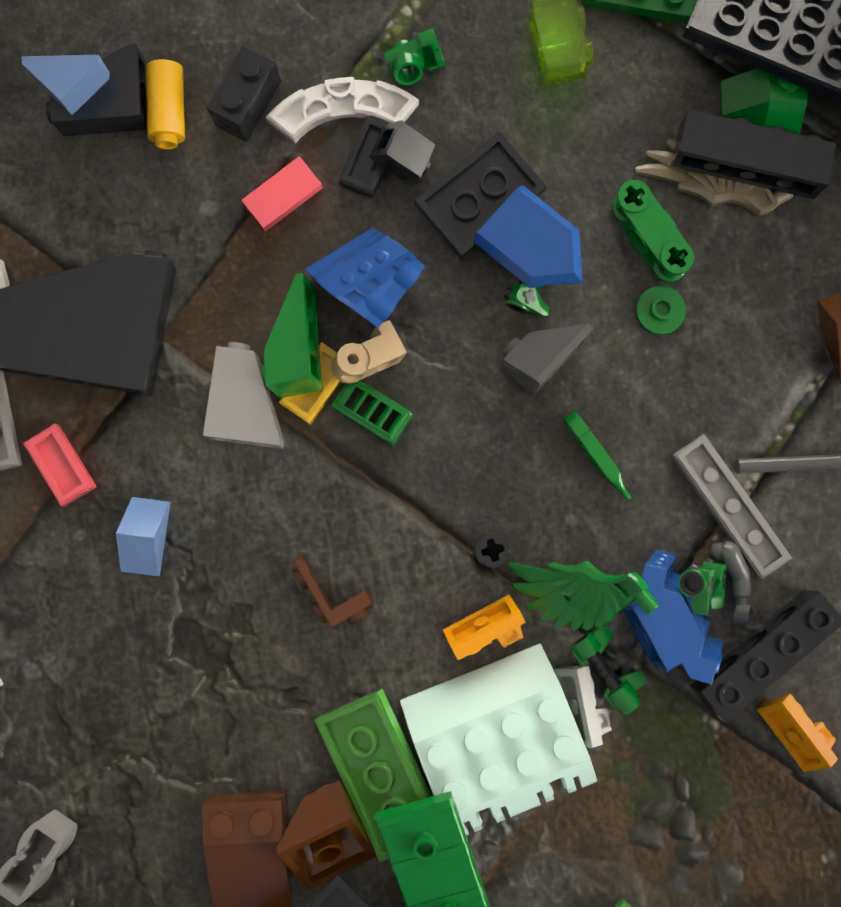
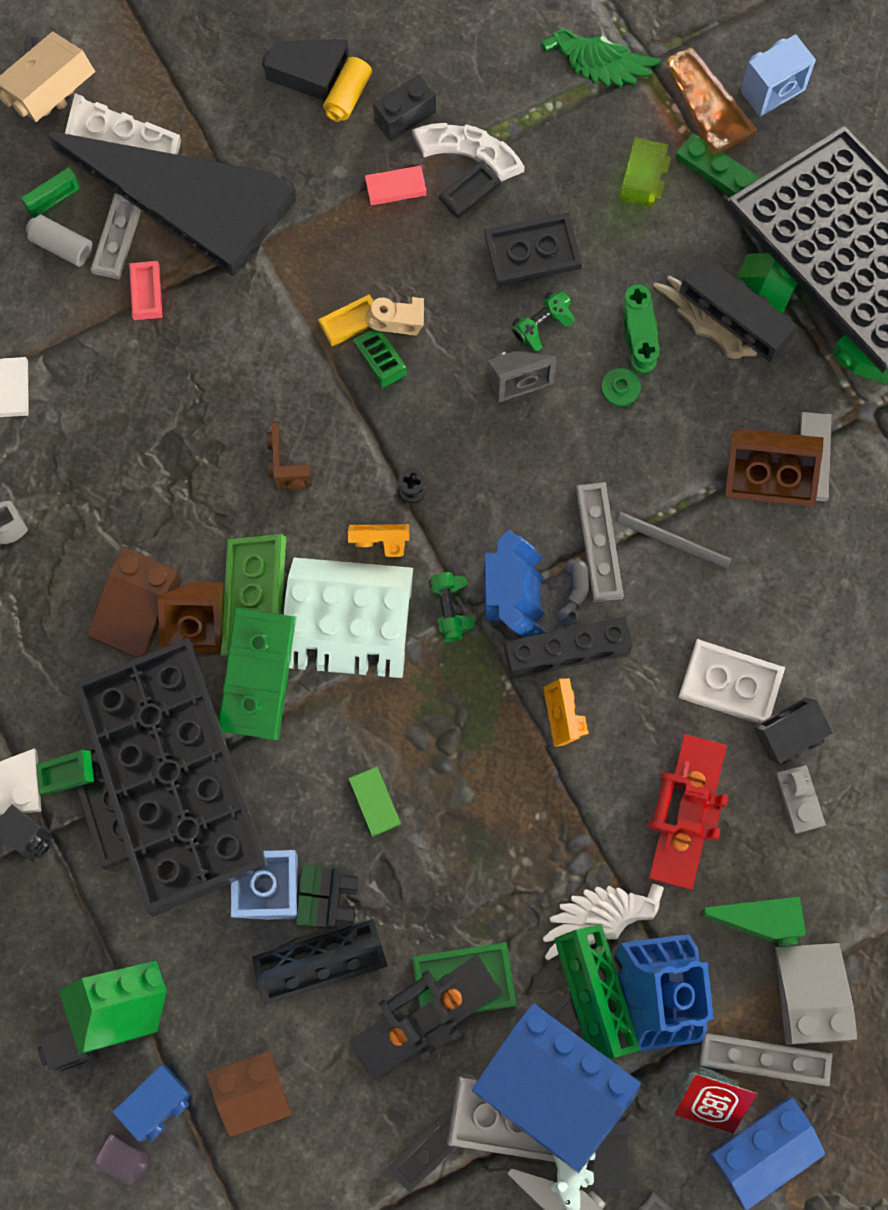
camera: 25 degrees right, 10 degrees down
medium blue slope [22,55,109,115] -> none
medium blue slope [116,497,171,576] -> none
light grey slope [203,342,284,449] -> none
green slope [260,273,322,398] -> none
blue slope [305,228,425,328] -> none
brick [369,120,436,180] -> none
green plate [384,28,446,85] -> none
blue tile [473,185,583,288] -> none
green animal [508,561,660,631] -> none
light grey hinge [554,666,612,748] -> none
green piece [563,411,632,501] -> none
green piece [678,558,727,616] -> none

